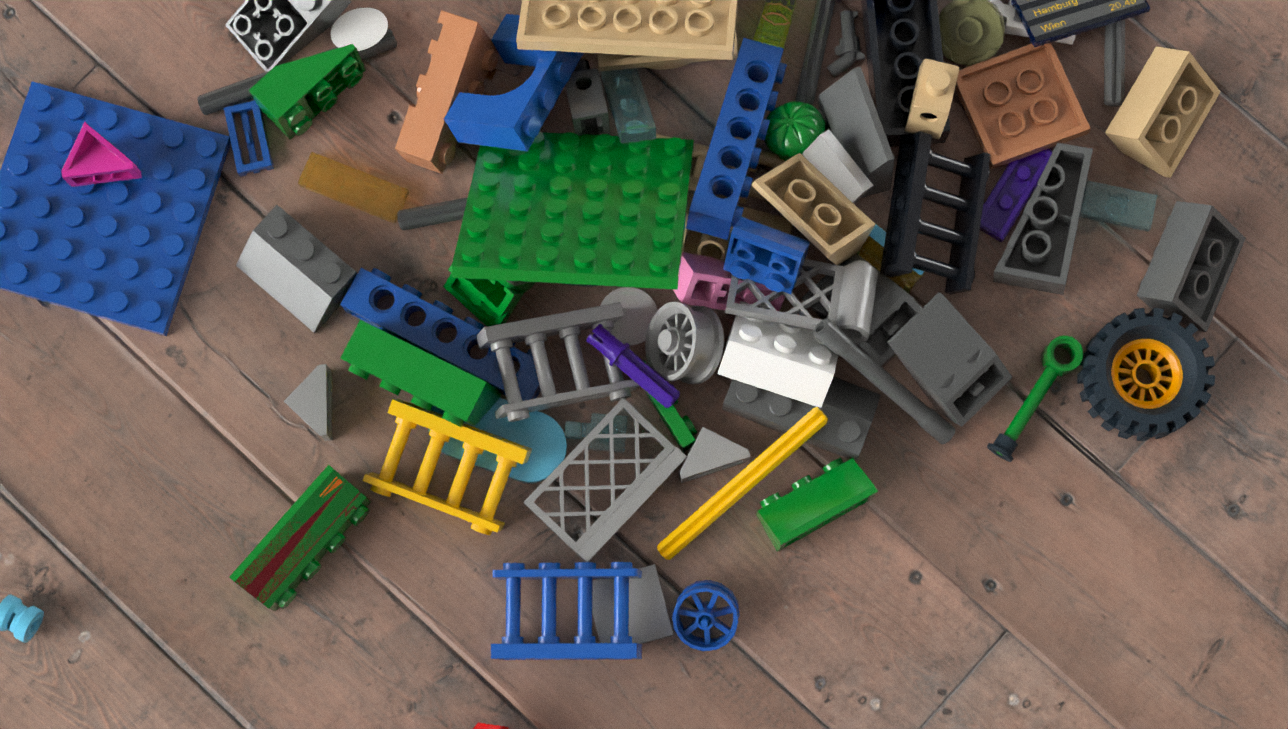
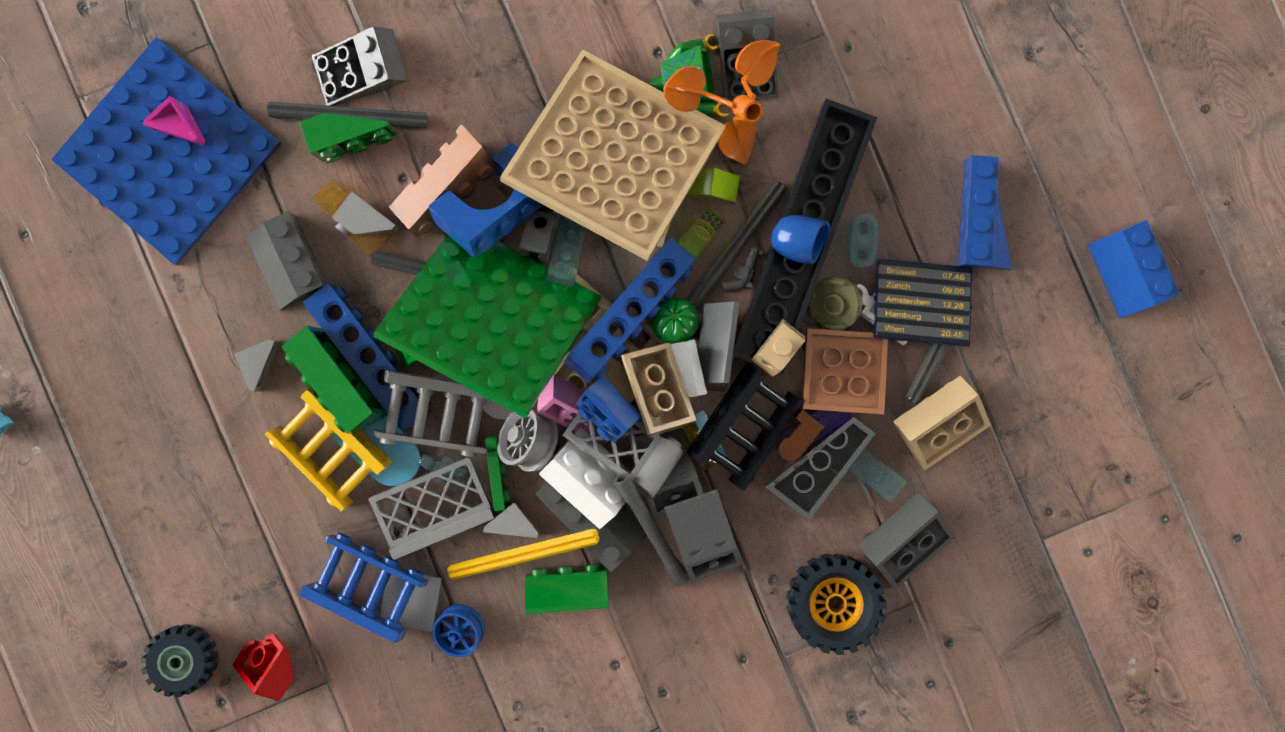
camera: 15 degrees right, 10 degrees up
blue tile [224,101,274,177] -> none
green slope [229,465,371,611] -> none
white sticker [331,8,388,51] -> none
dark purple axle [586,323,680,408] -> none
green piece [987,335,1083,462] -> none
none -> light grey slope [332,192,399,237]
none -> reddish brown leg [777,409,824,461]

